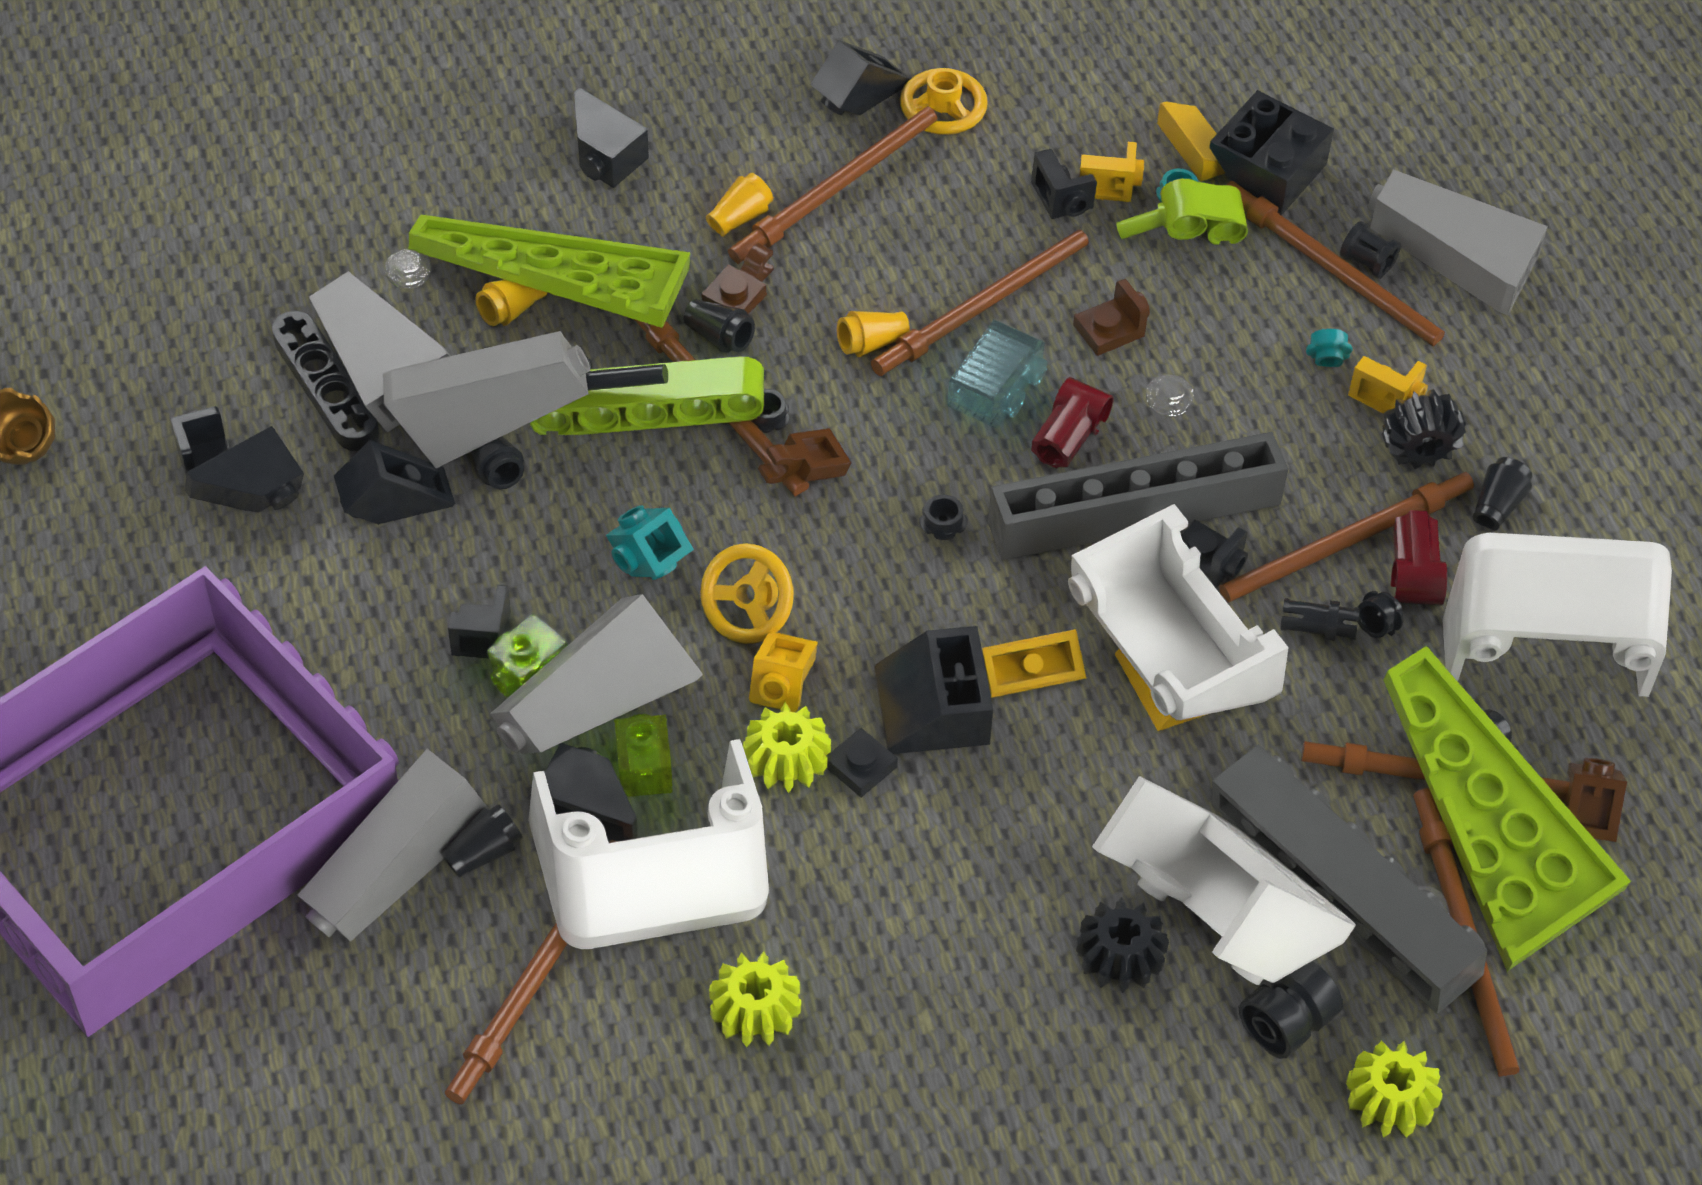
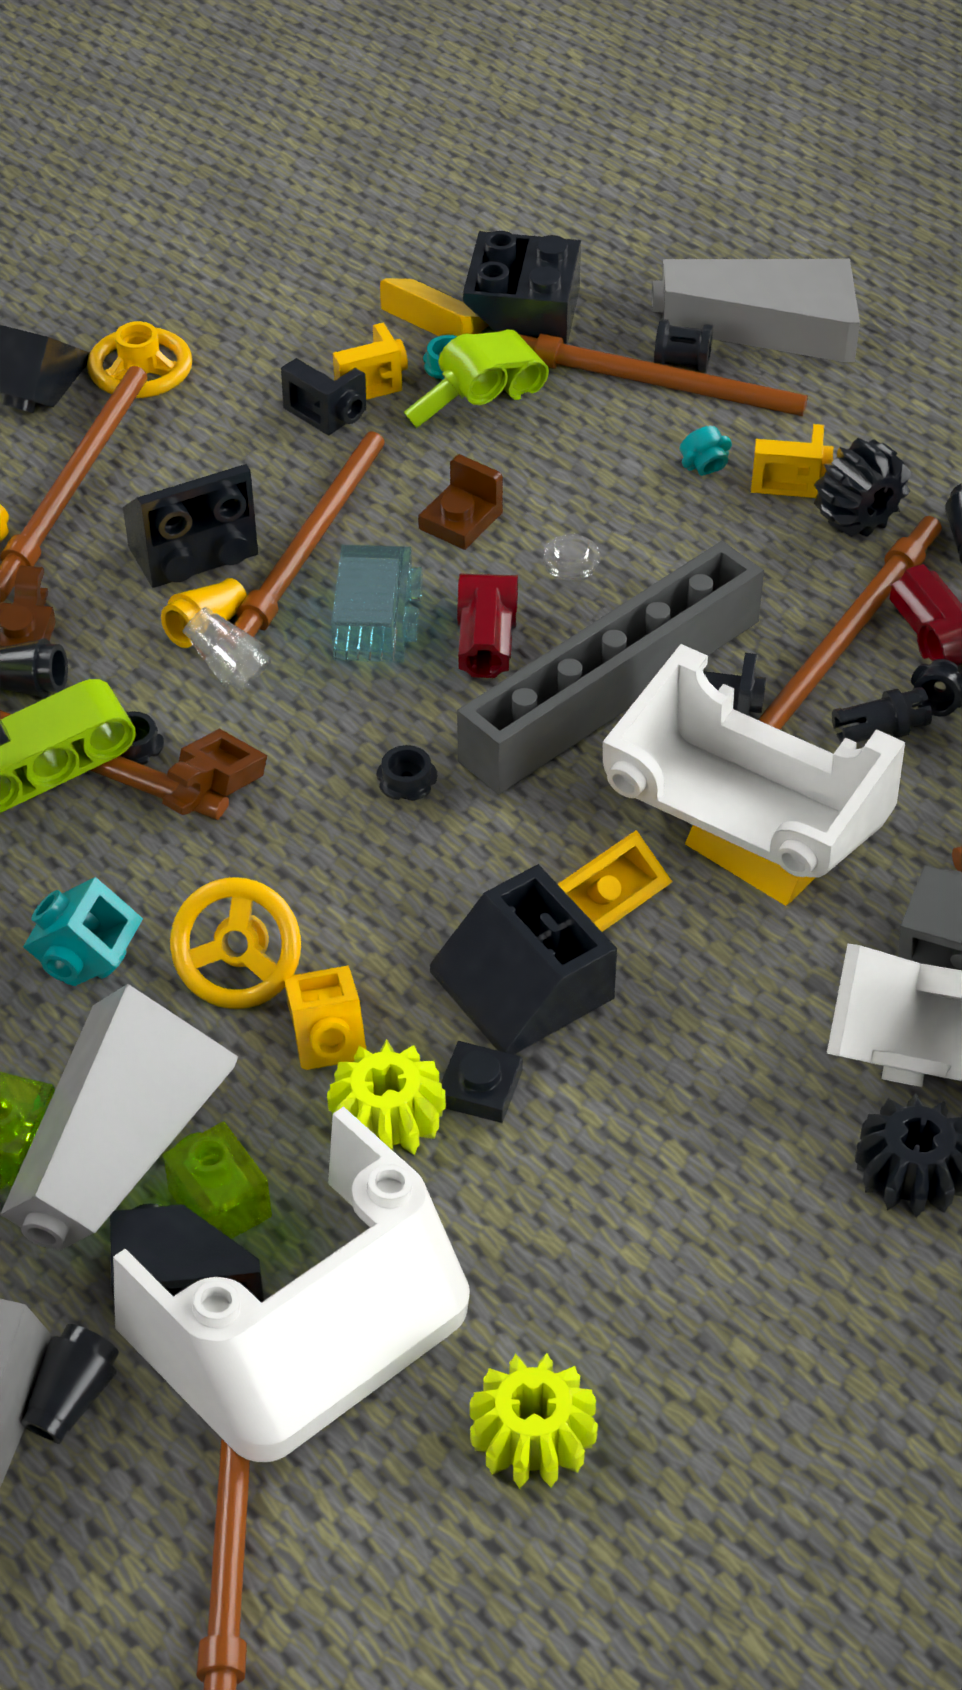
camera: 25 degrees left, 5 degrees down
none -> black slope [123,464,259,588]
none -> clear cone [182,606,272,694]

